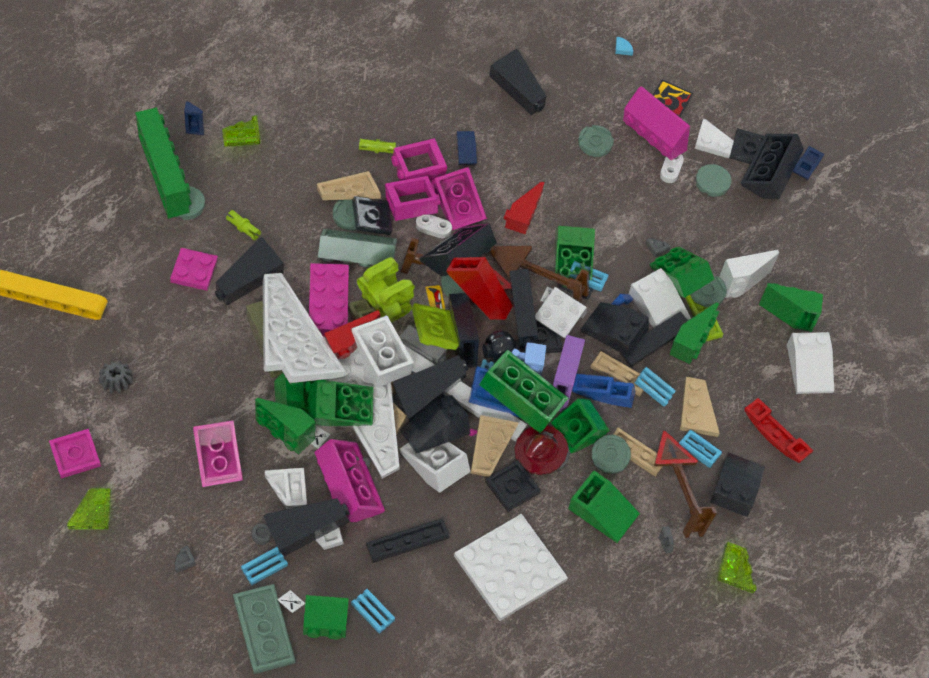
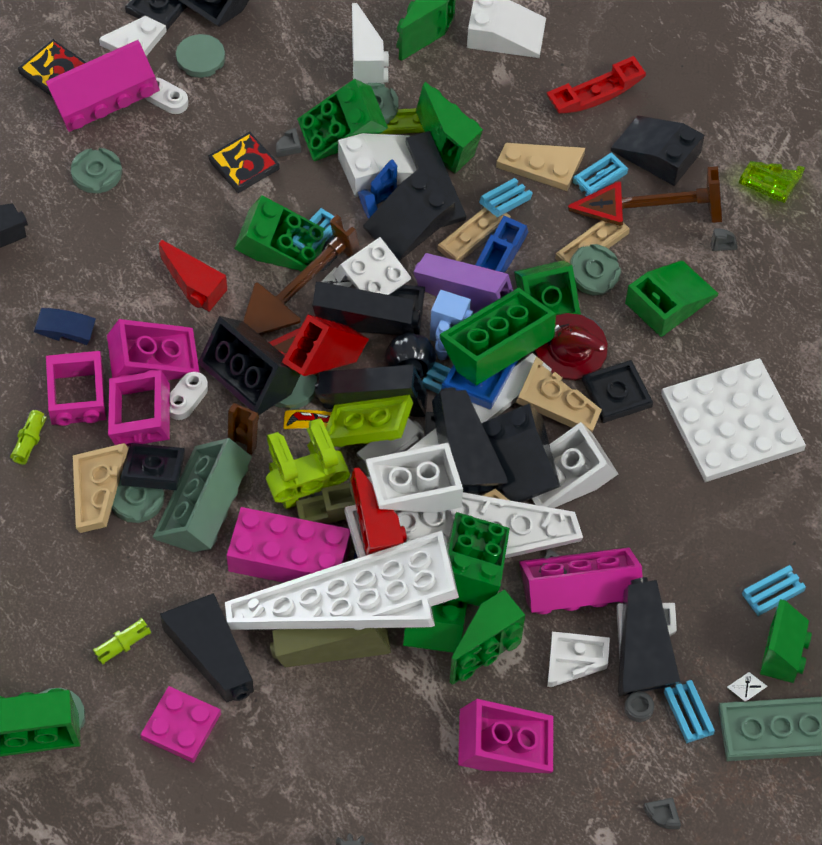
camera: 70 degrees left, 0 degrees up
black tile [366,518,450,563] -> none
none -> tile [208,132,280,193]
none -> blue tile [371,159,397,204]

